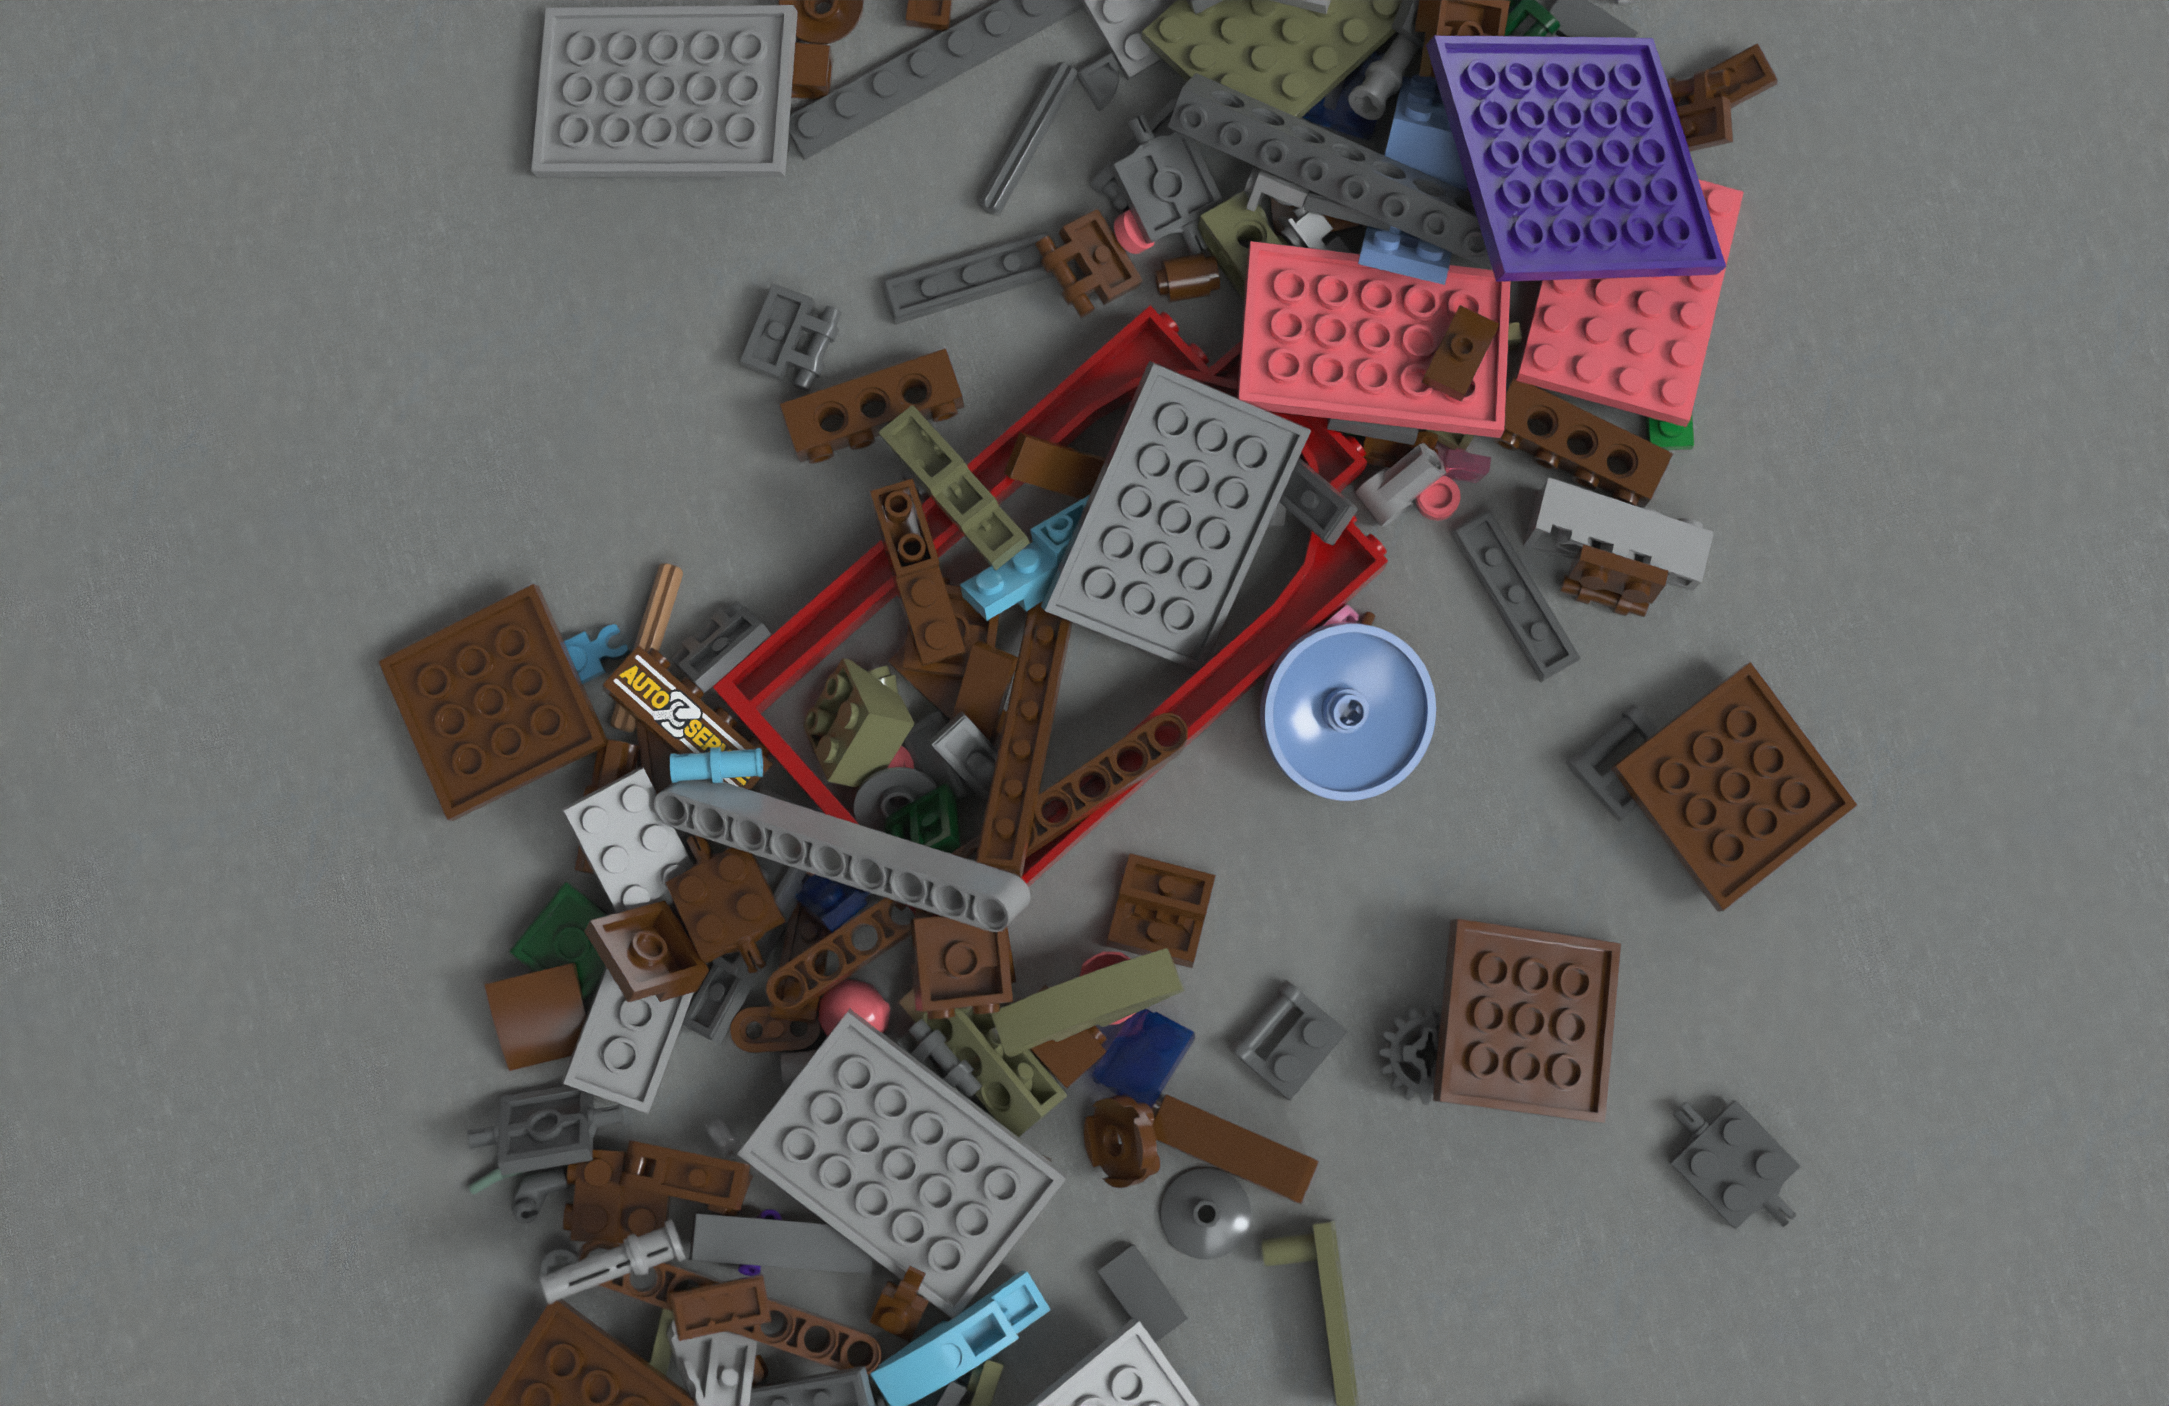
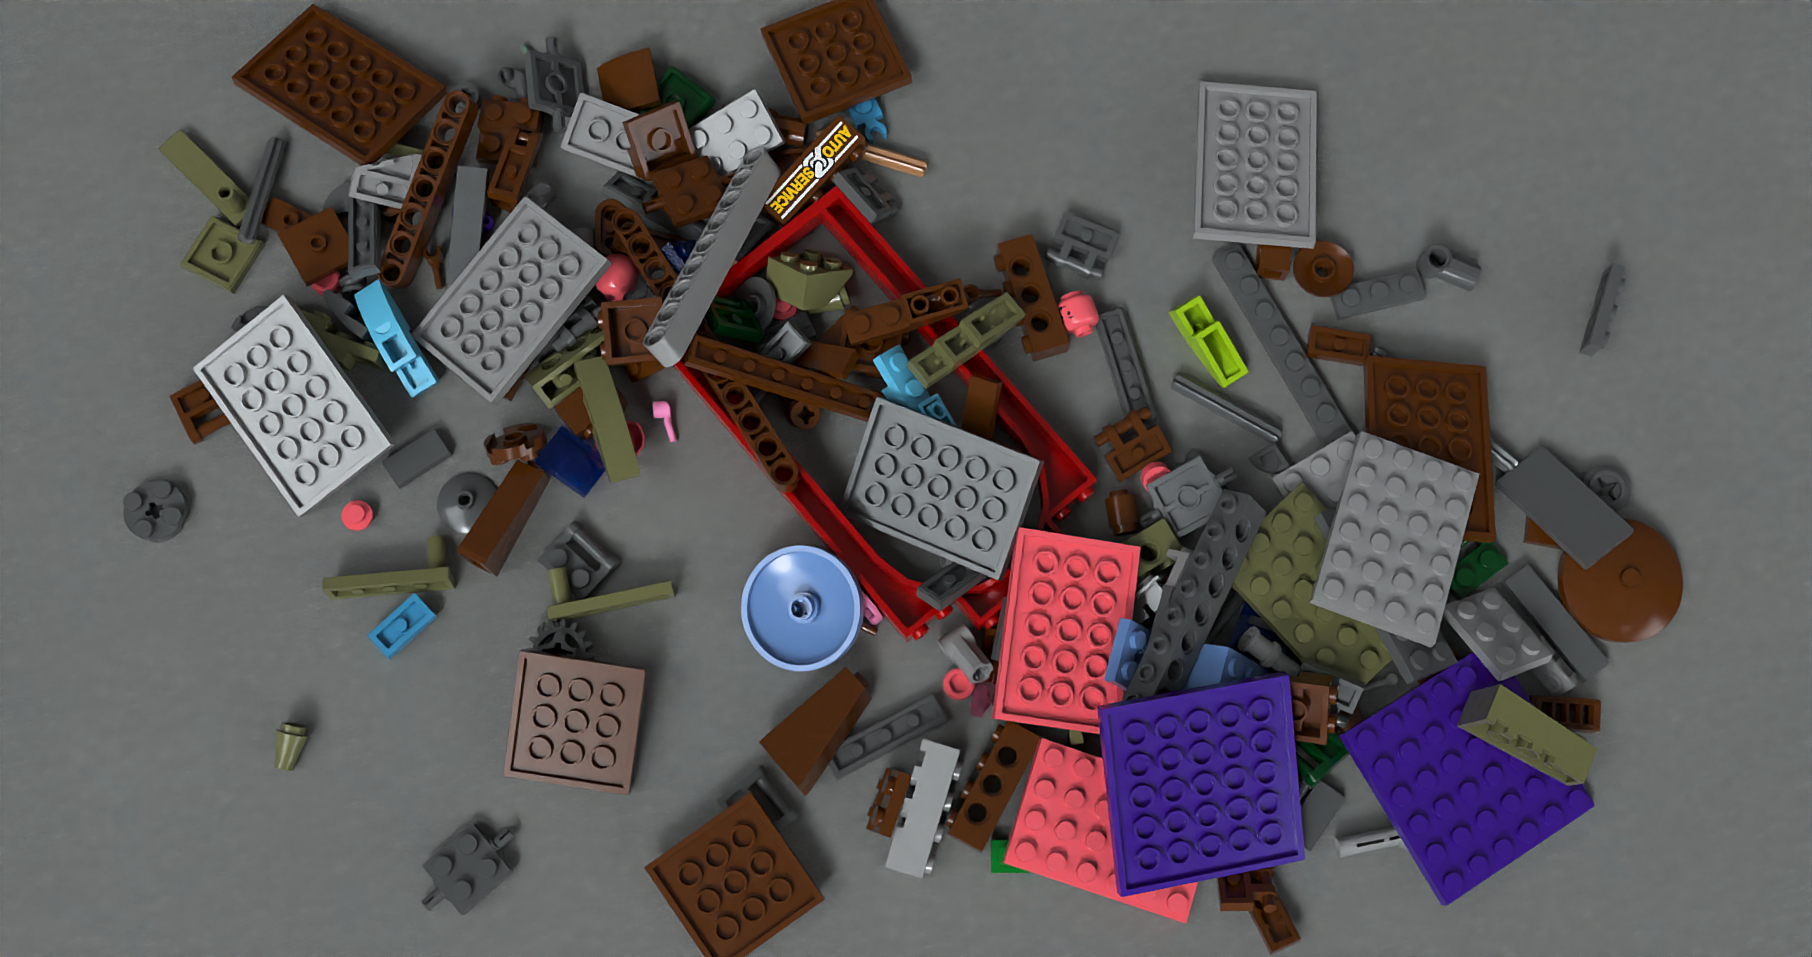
camera: 90 degrees right, 5 degrees down
light grey pin [539,1219,686,1304] -> none
reddish brown plate [669,1274,771,1341] -> none
medium azure pin [670,747,763,783] -> none
reddish brown plate [869,1265,929,1342] -> none
reddish brown slope [1106,853,1216,968] -> none
reddish brown plate [1422,305,1500,402] -> none
none -> coral plate [341,500,373,531]
none -> dark azure plate [367,593,438,660]
none -> reddish brown hand [423,245,445,290]
none -> olive piece [546,567,675,623]
none -> bright pink hand [653,401,677,443]
none -> reddish brown slope [759,667,872,796]
none -> reddish brown wheel [785,399,821,430]
none -> reddish brown hand [963,284,1002,305]
none -> coral head [1057,290,1100,338]
none -> lime slope [1168,295,1249,388]

